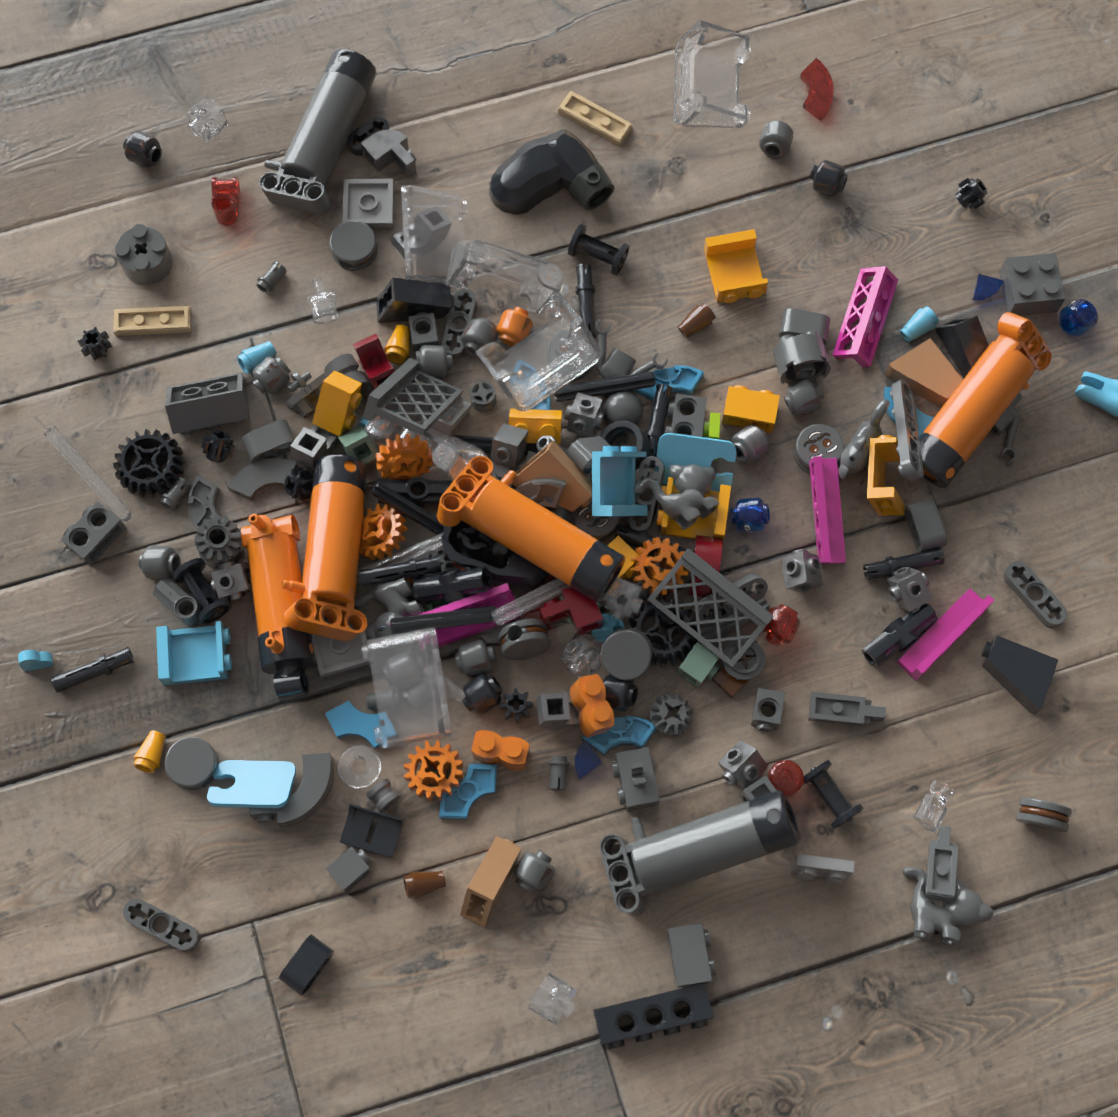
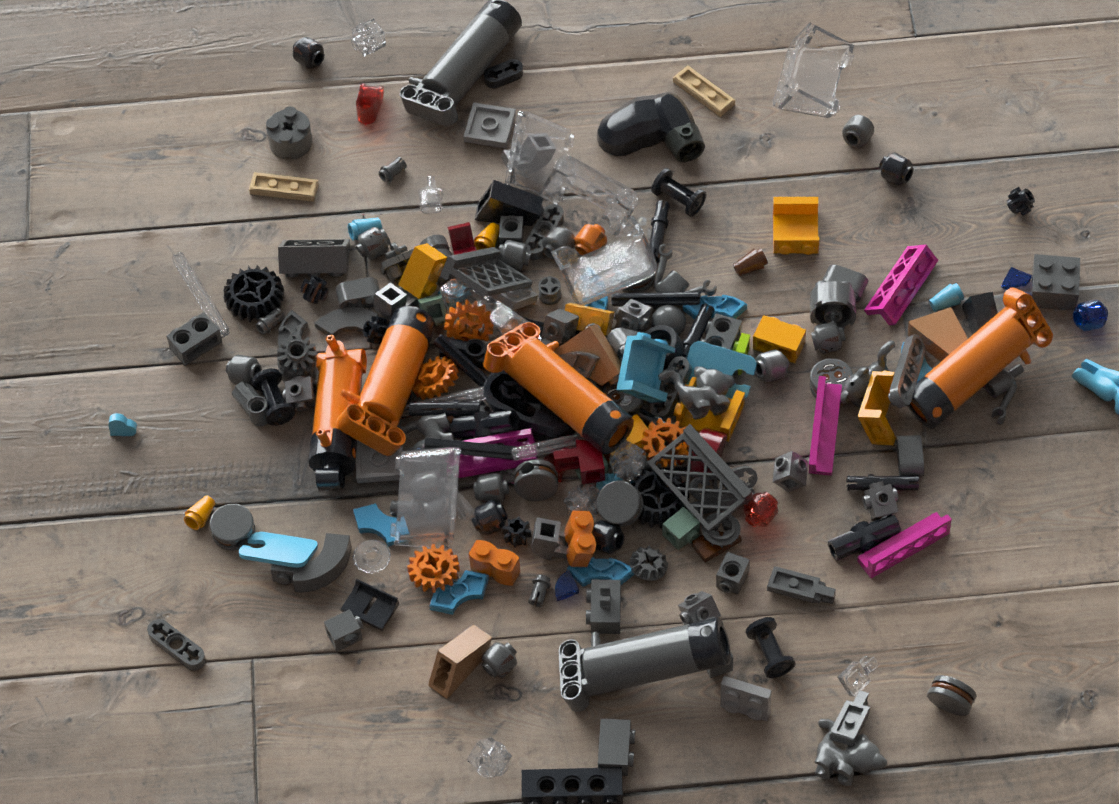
camera: 15 degrees right, 15 degrees down
black pin [51,647,135,693] -> none
black gear [78,327,112,361] -> none
medium azure panel [156,621,232,686] -> none
black beam [279,934,334,996] -> none
dark grey head [330,221,378,271] -> none
flat silver brick [361,130,417,178] -> none
flat silver wheel [366,778,401,813] -> none
reddish brown cone [403,871,446,900] -> none
clear blue head [730,497,770,532] -> none
clear red head [767,760,804,798] -> none
clear red tile [800,58,834,121] -> none
black slope [981,635,1058,715] -> none
dark grey beam [1004,561,1067,628] -> none

